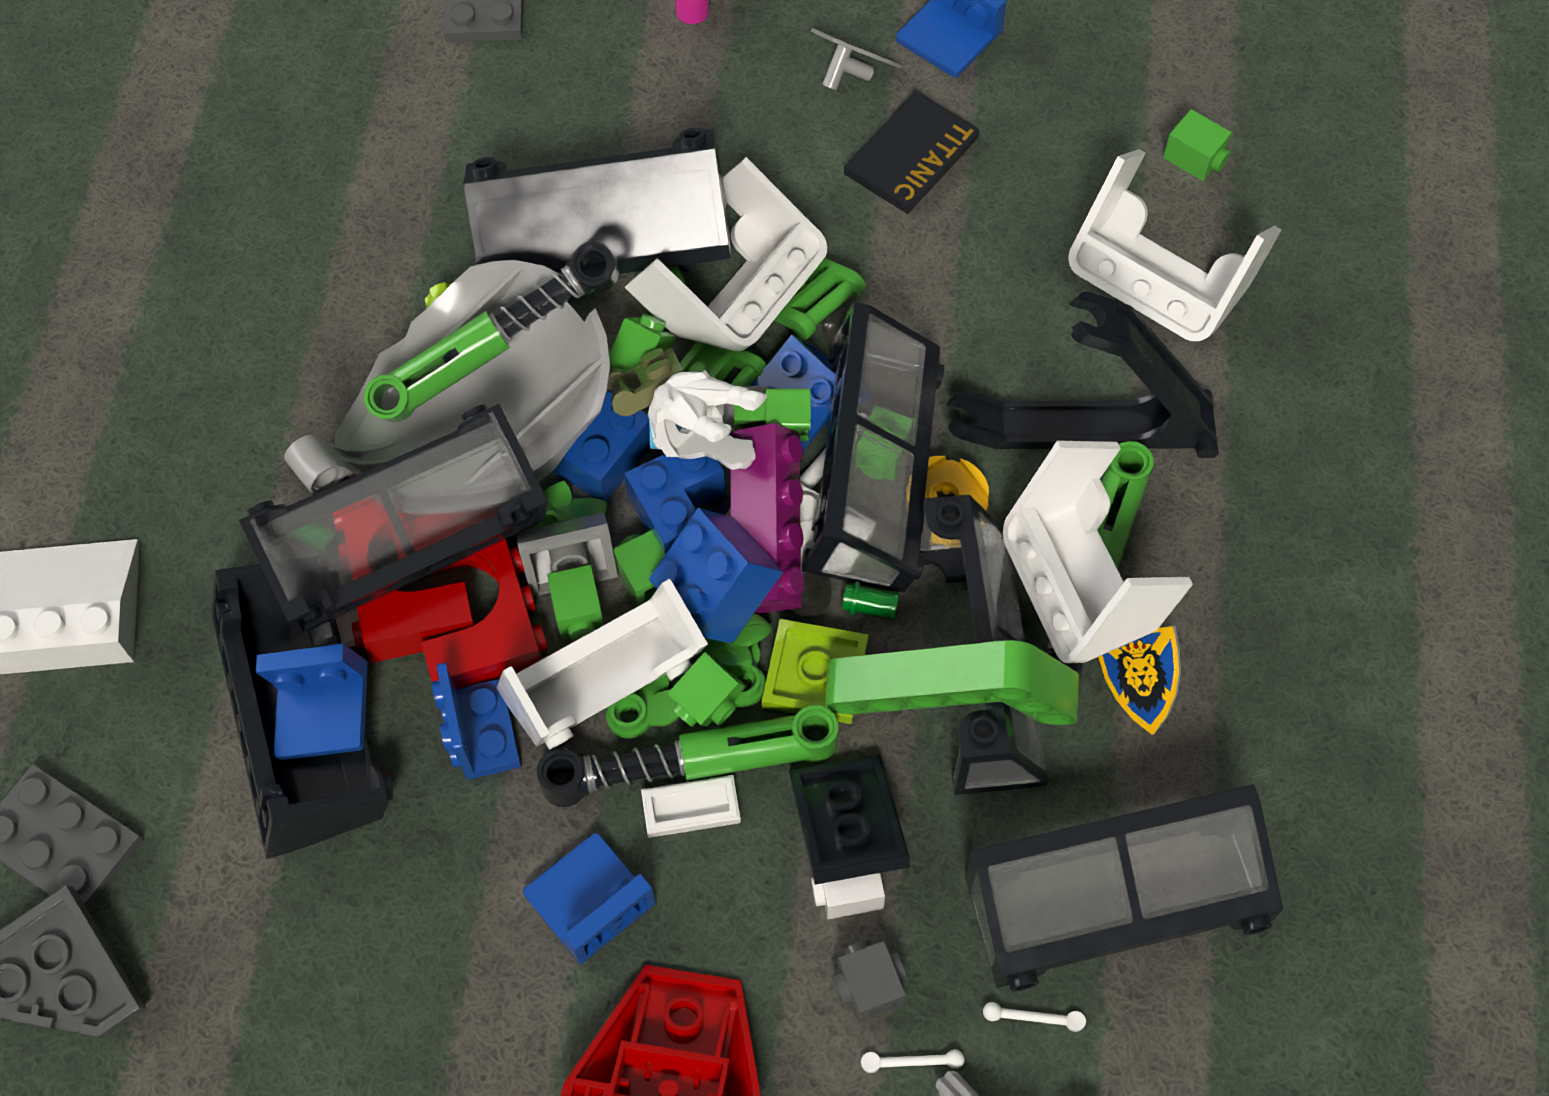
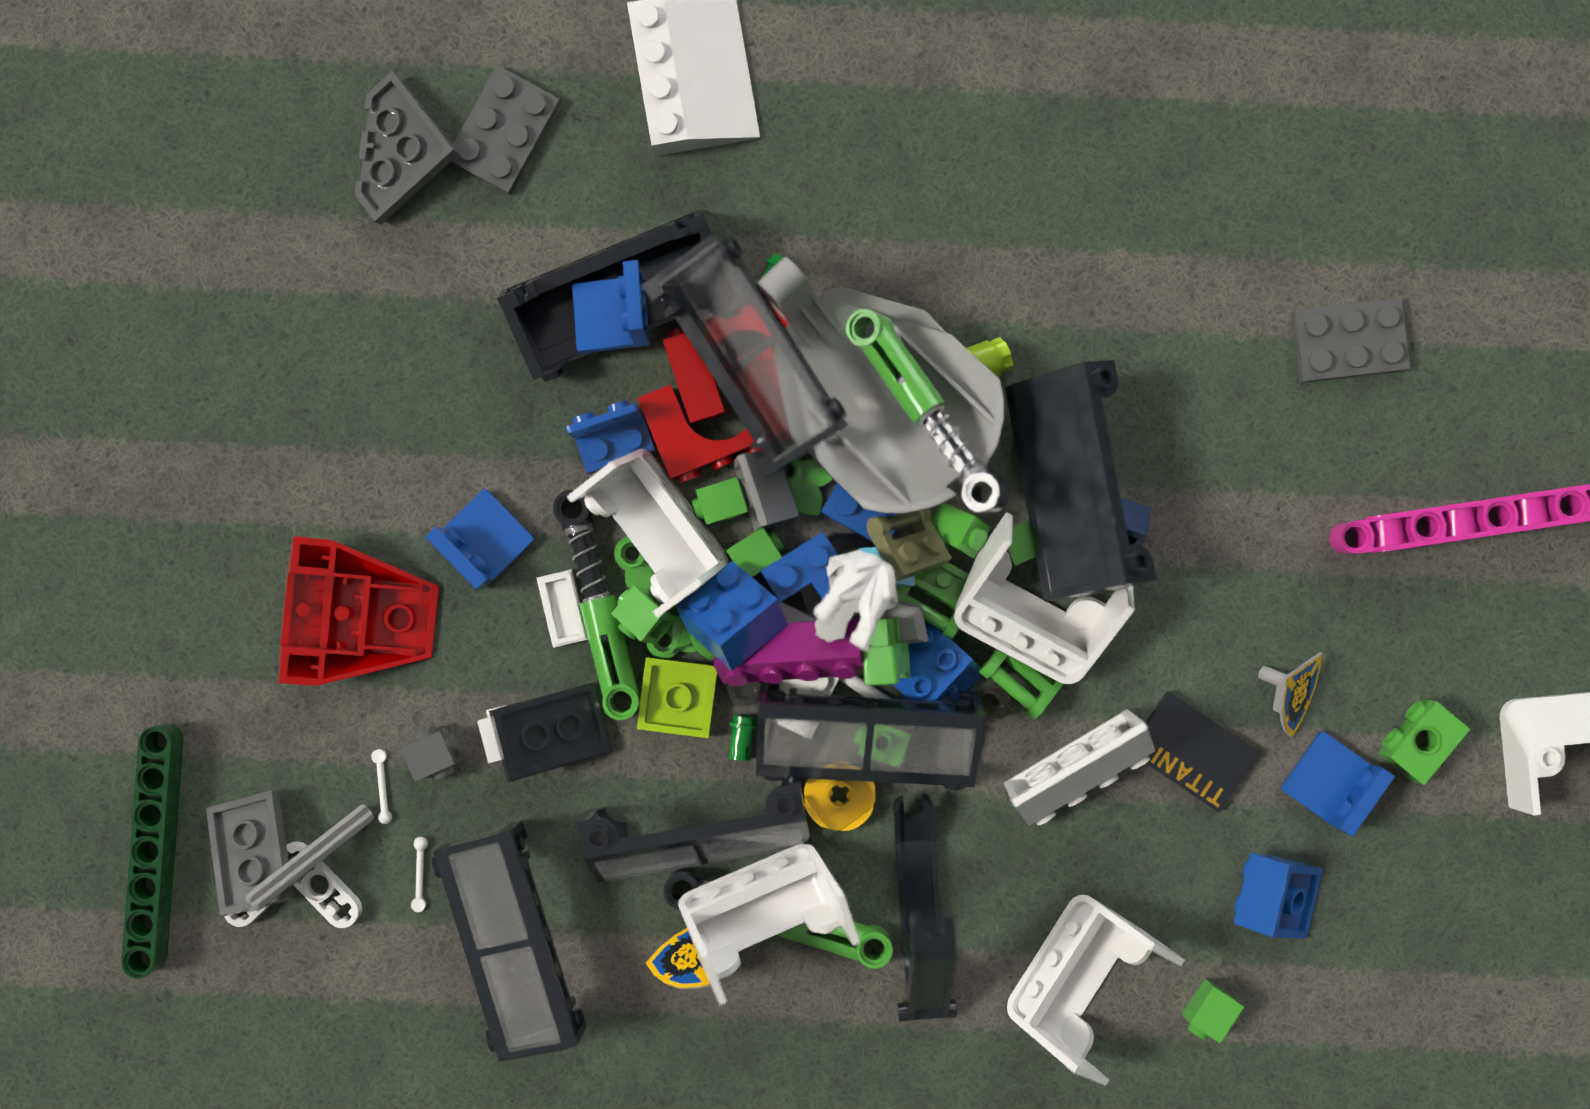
camera: 85 degrees right, 25 degrees up
bright green beam [825,640,1079,725] -> none
none -> white slope [1004,709,1155,825]
none -> blue slope [1234,853,1324,939]

